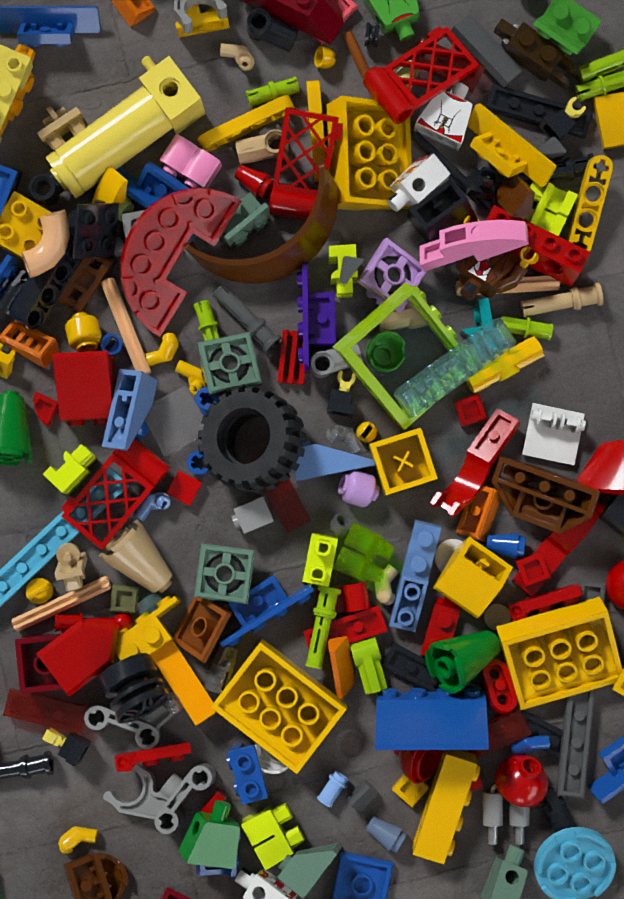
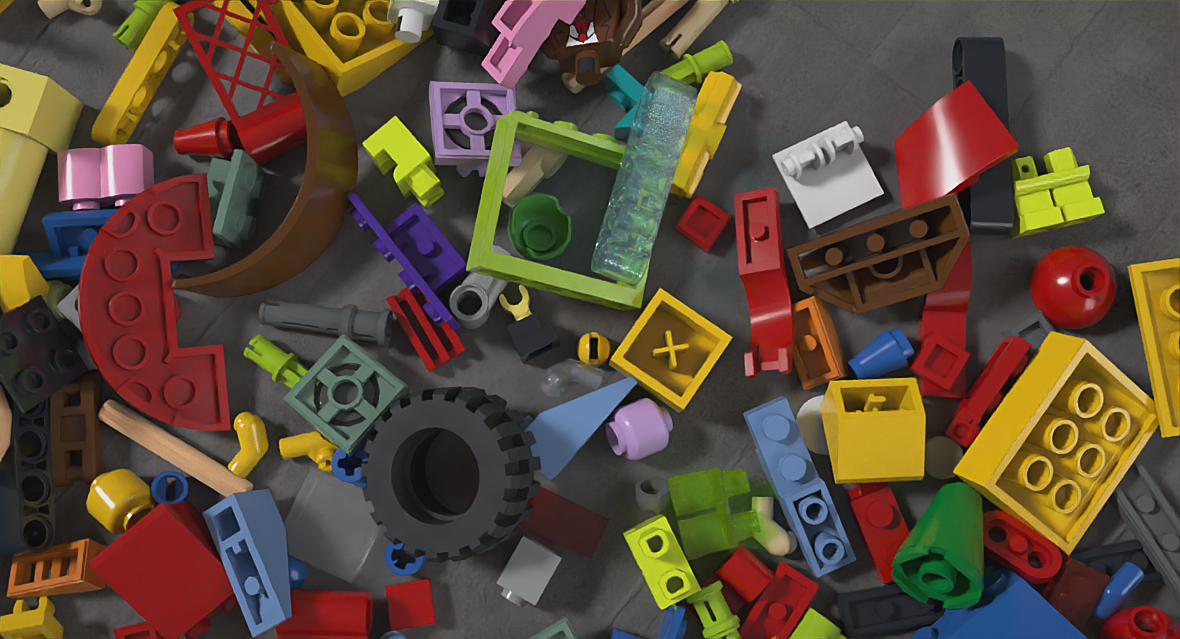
camera: 45 degrees left, 5 degrees down
tan piece [235,129,289,165] -> none
dark grey slope [339,256,364,286] -> none

